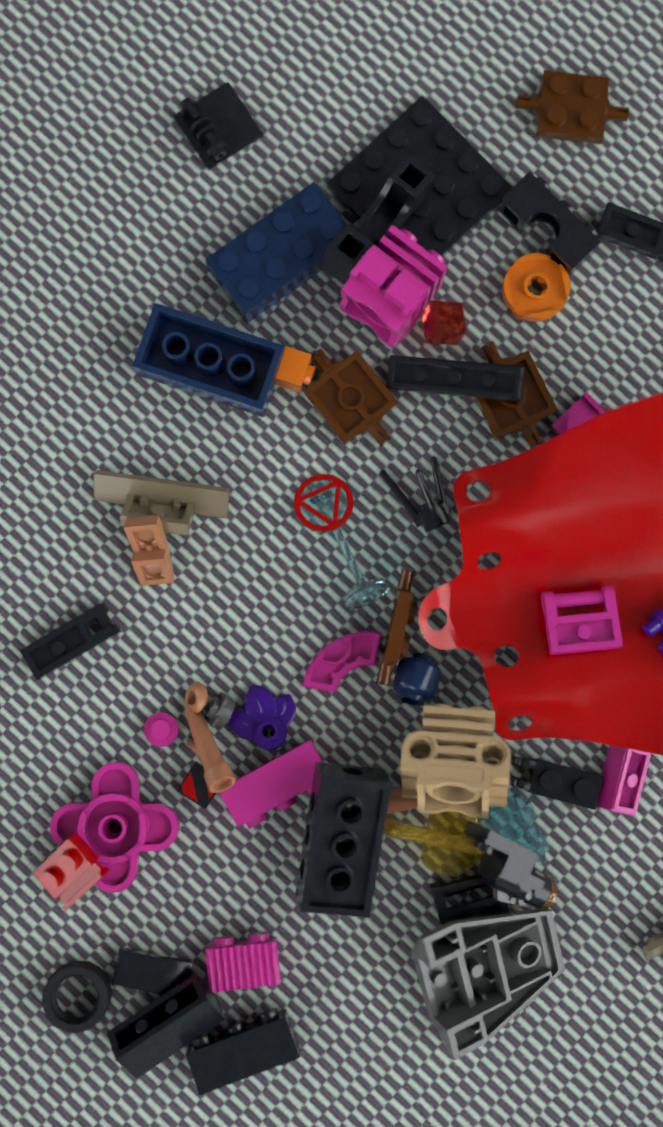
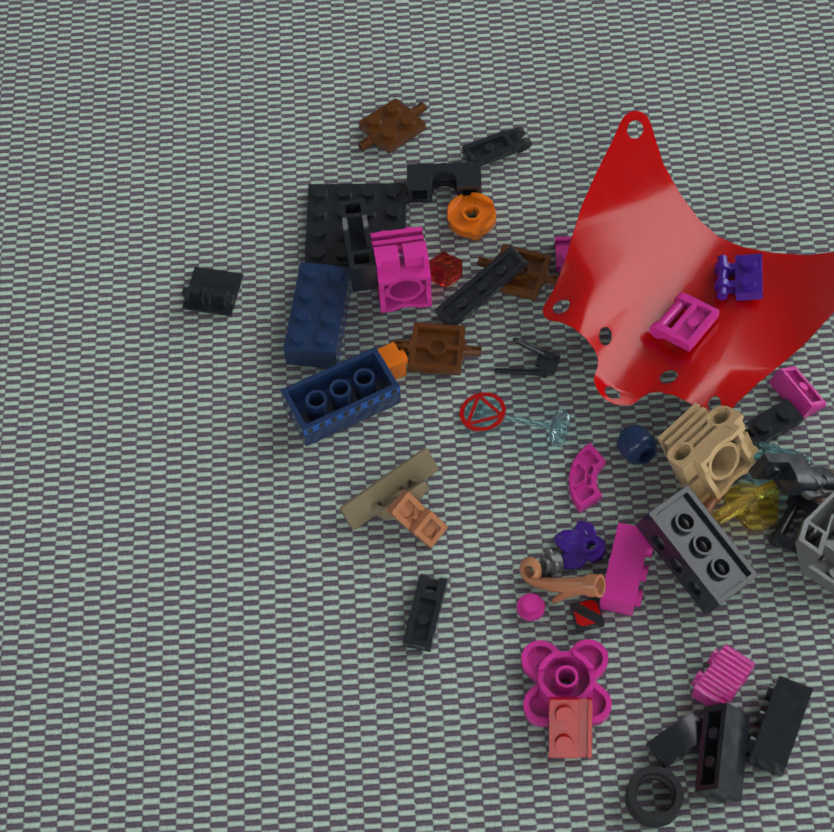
camera: 40 degrees left, 25 degrees down
reddish brown plate [375,569,418,686] -> none

